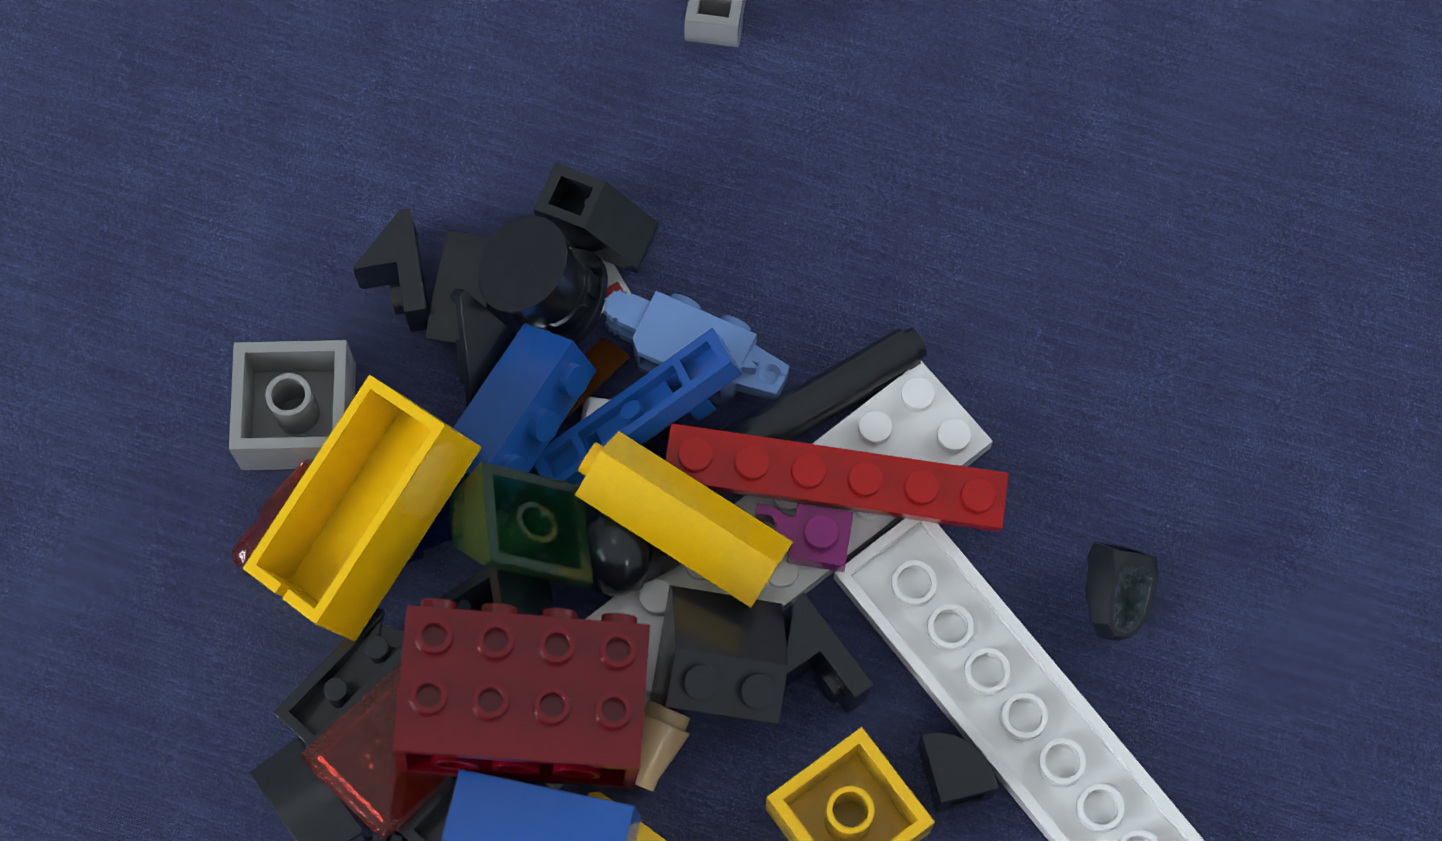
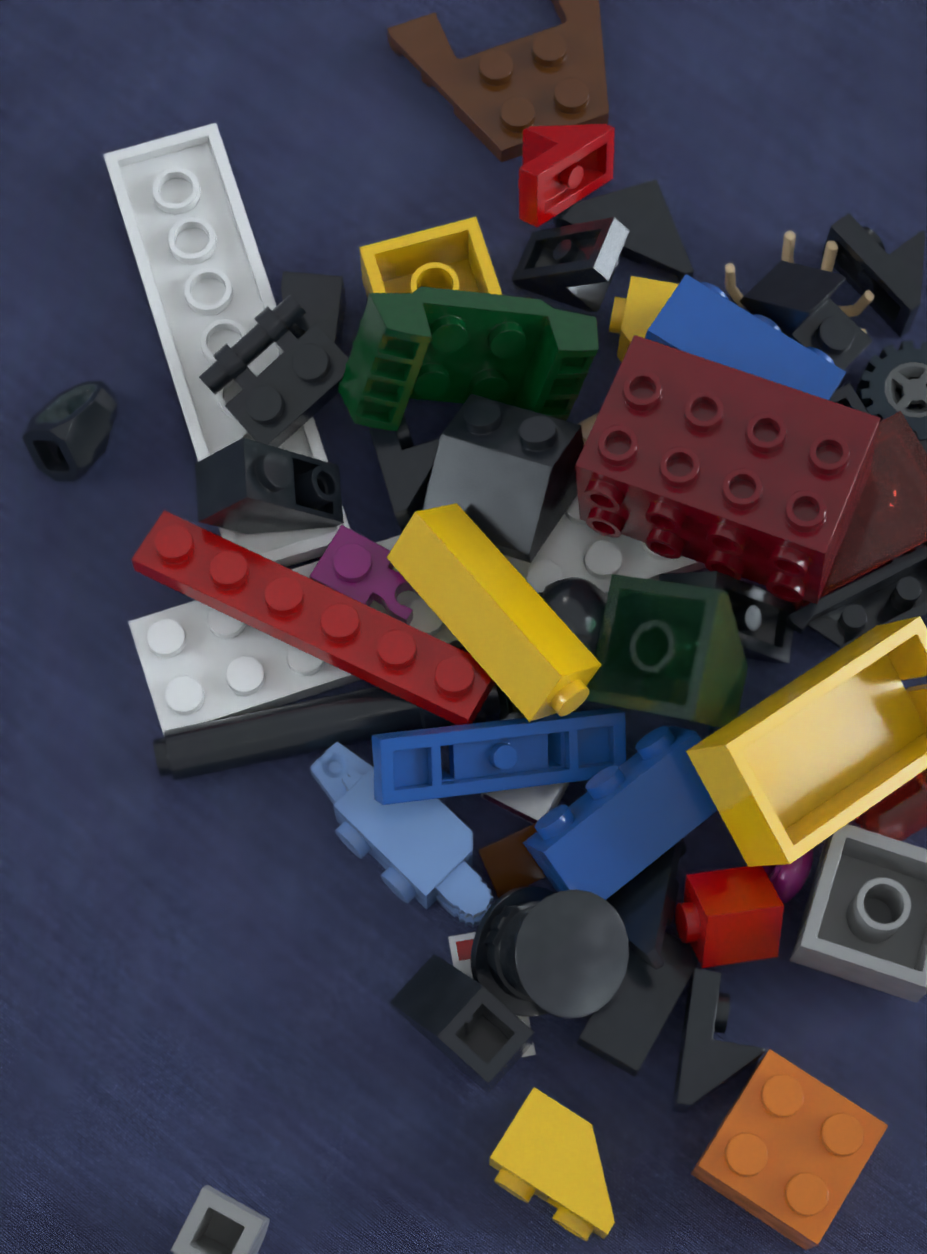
camera: 160 degrees left, 0 degrees up
none -> black slope [195,438,344,534]
none -> black plate [199,295,349,447]
none -> dark green plate [338,286,599,431]
none -> yellow slope [489,1087,615,1241]
none -> red brick [675,866,784,968]
none -> orange brick [690,1049,888,1250]

